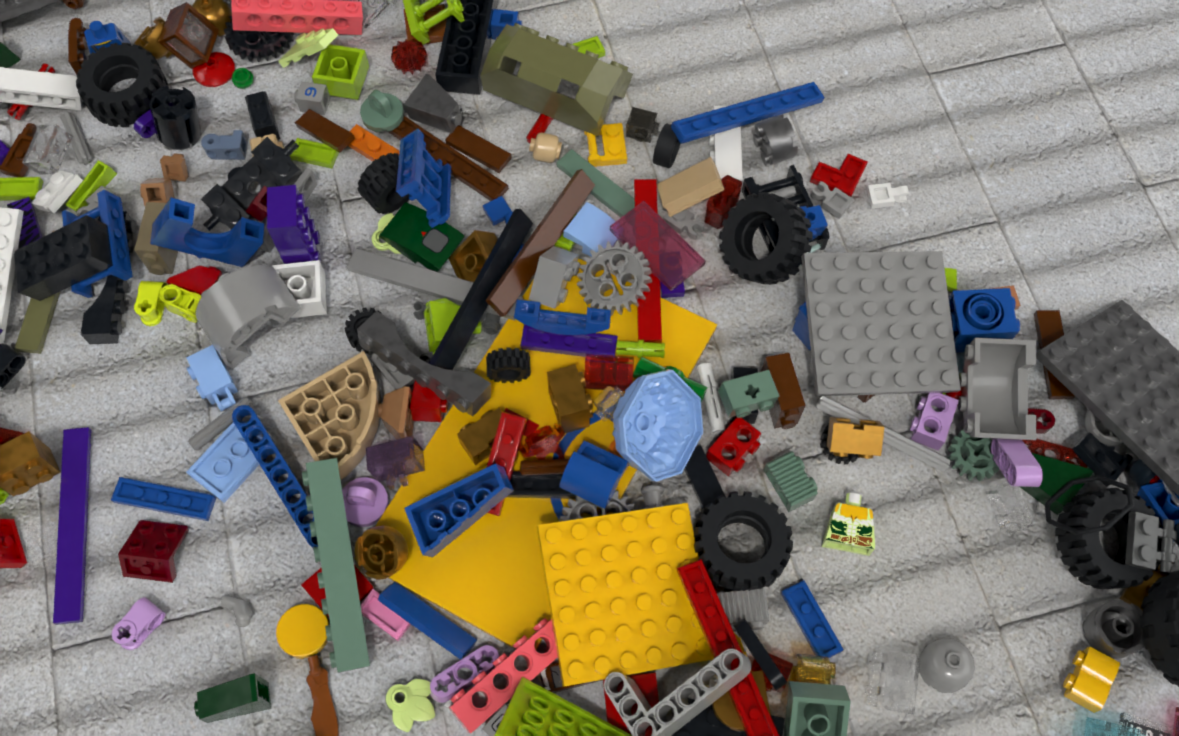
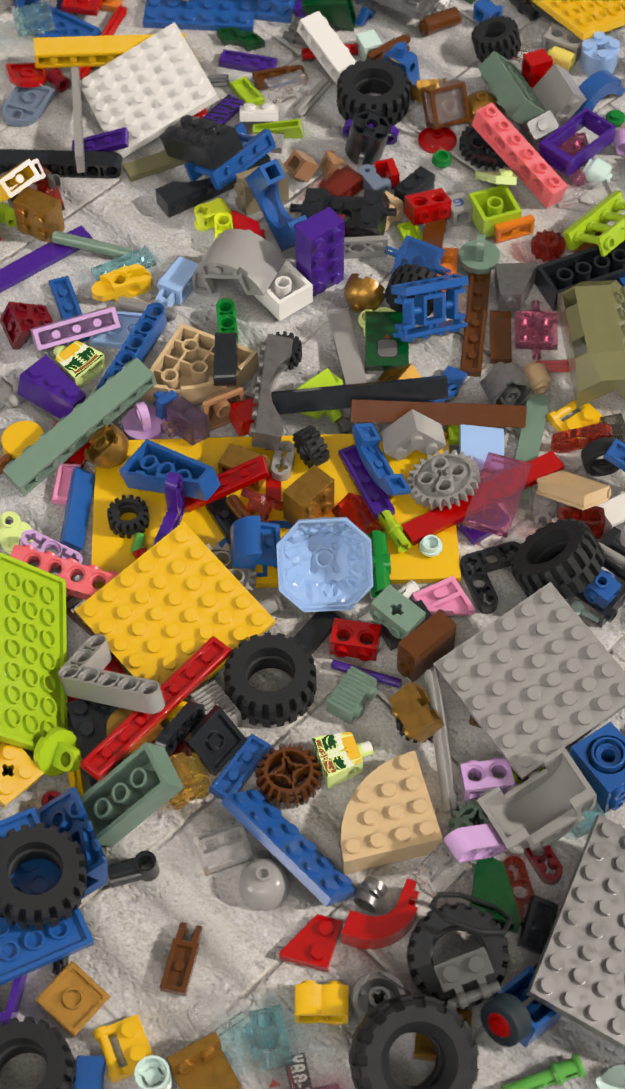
camera: 60 degrees right, 10 degrees down
none -> dark purple wedge [17,355,86,419]
none -> lavender brick [30,306,120,351]
none -> sand green axle [52,231,132,260]
none -> torso [53,341,106,389]
none -> clear light blue plate [91,247,156,282]
none -> yellow piece [91,264,152,302]
none -> black tyre [107,495,149,539]
none -> bright green arm [130,533,147,559]
none -> blue tile [153,390,178,420]
none -> dark purple beam [153,472,185,546]
none -> black tile [183,705,247,776]
none -> black beam [214,333,237,386]
none -> green beam [216,298,239,344]
none -> blue plate [221,789,358,907]
none -> reddish brown gear [255,742,322,809]
none -> light grey beam [271,441,295,481]
none -> red wing [279,914,342,973]
none -> clear red brick [318,165,363,197]
none -> dark purple bar [331,659,402,688]
none -> tan brick [340,750,443,874]
none -> red arch [341,878,420,949]
none -> pearl gold cylinder [344,273,385,313]
none -> flat silver wheel [353,876,388,913]
none -> blue tile [355,6,376,26]
none -> light aqua brick [356,29,382,61]
none -> red bracket [374,158,400,190]
none -> blue plate [384,235,451,276]
none -> red brick [404,188,452,226]
none -> bright pink wing [412,576,475,616]
none -> light aqua plate [419,535,443,557]
none -> black beam [460,541,520,614]
none -> flat silver brick [480,362,532,405]
none -> orange tile [493,214,535,243]
none -> clear pink plate [514,300,558,360]
none -> clear red beam [551,423,613,453]

